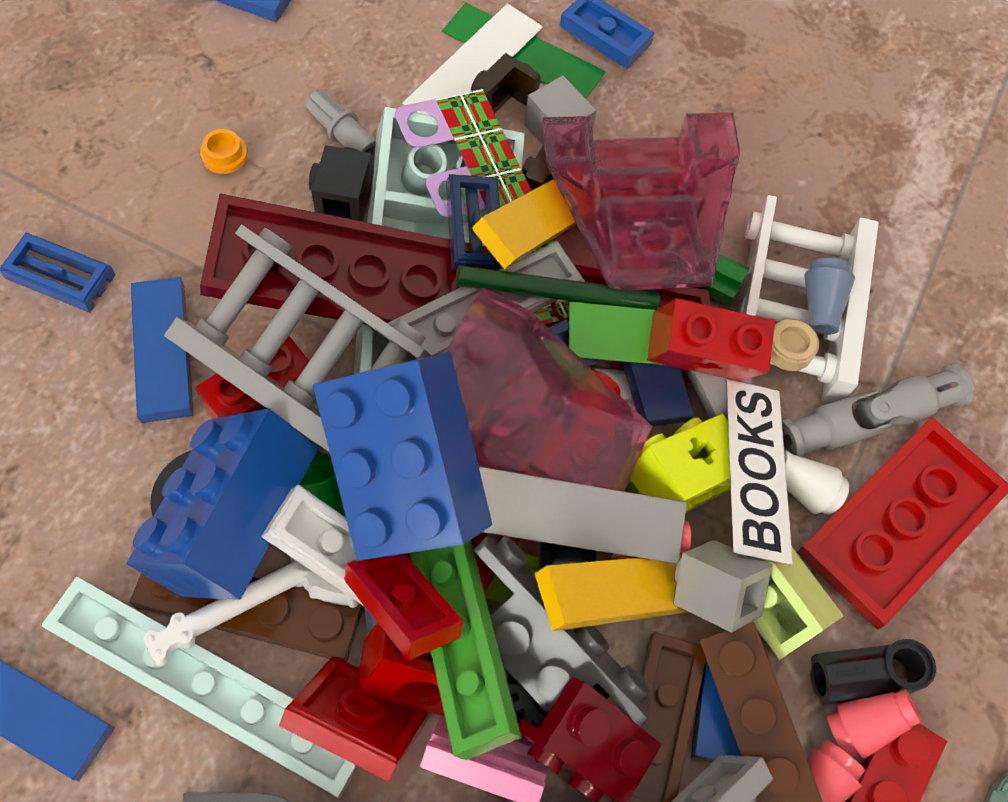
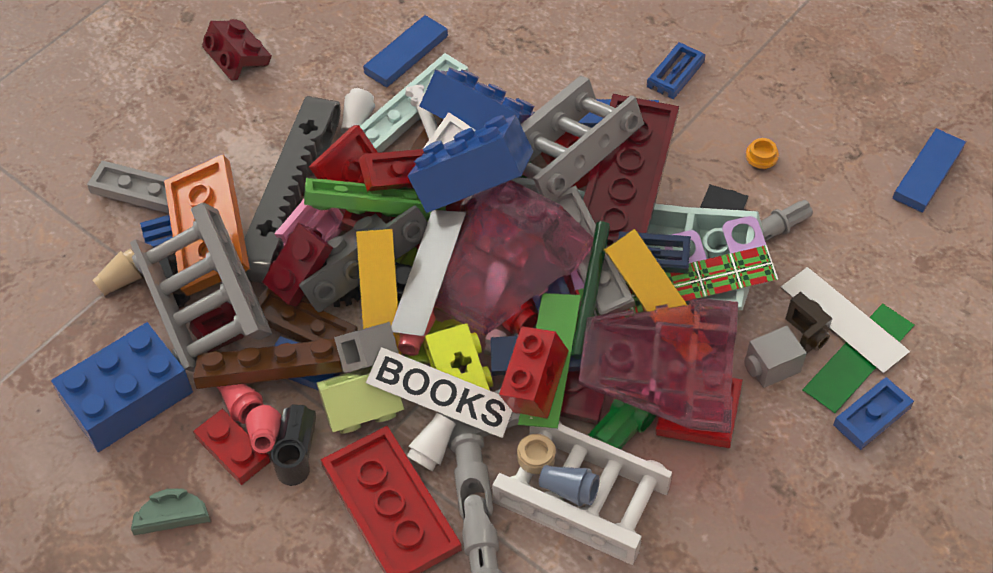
camera: 110 degrees right, 10 degrees down
none -> white cone [341,88,375,134]

